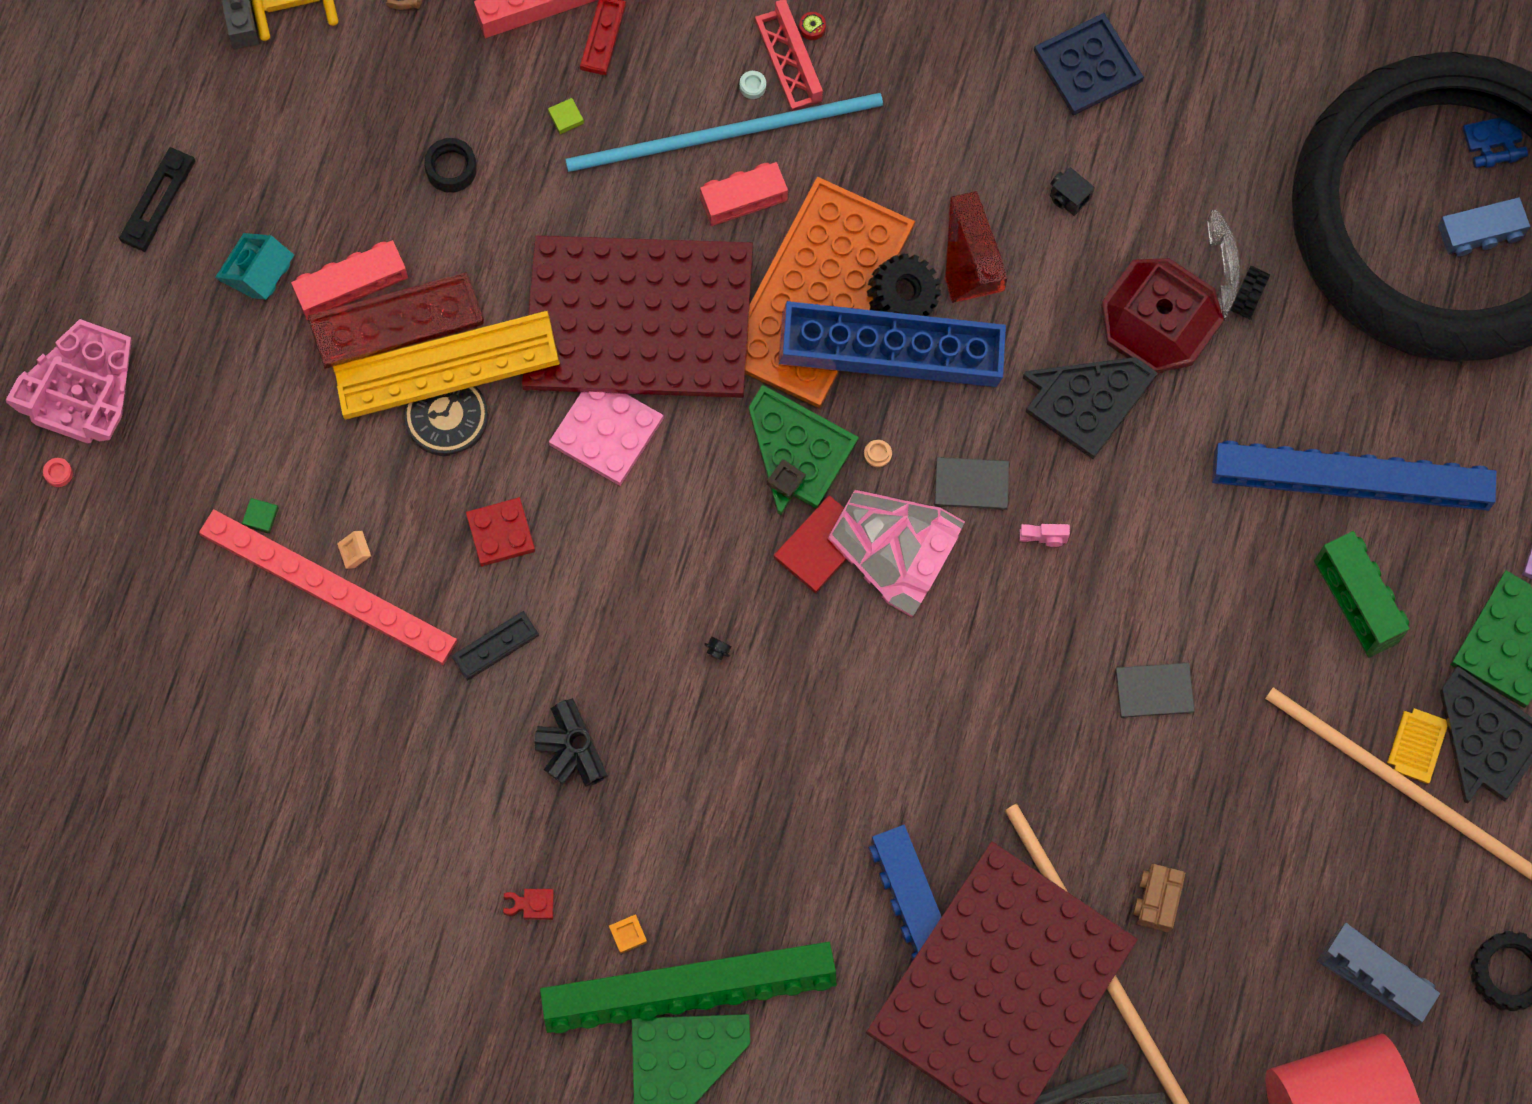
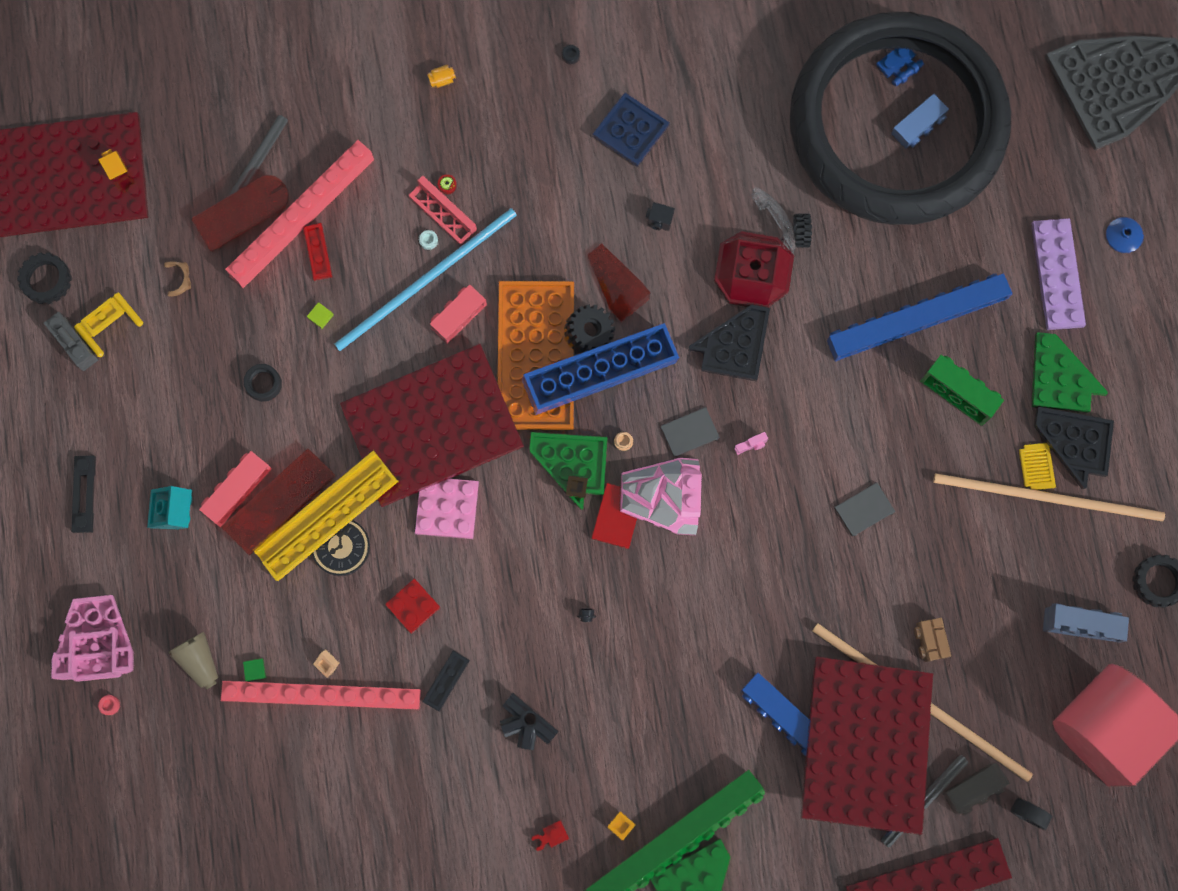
camera: 25 degrees left, 5 degrees up
none -> dark tan cone [168,632,218,689]

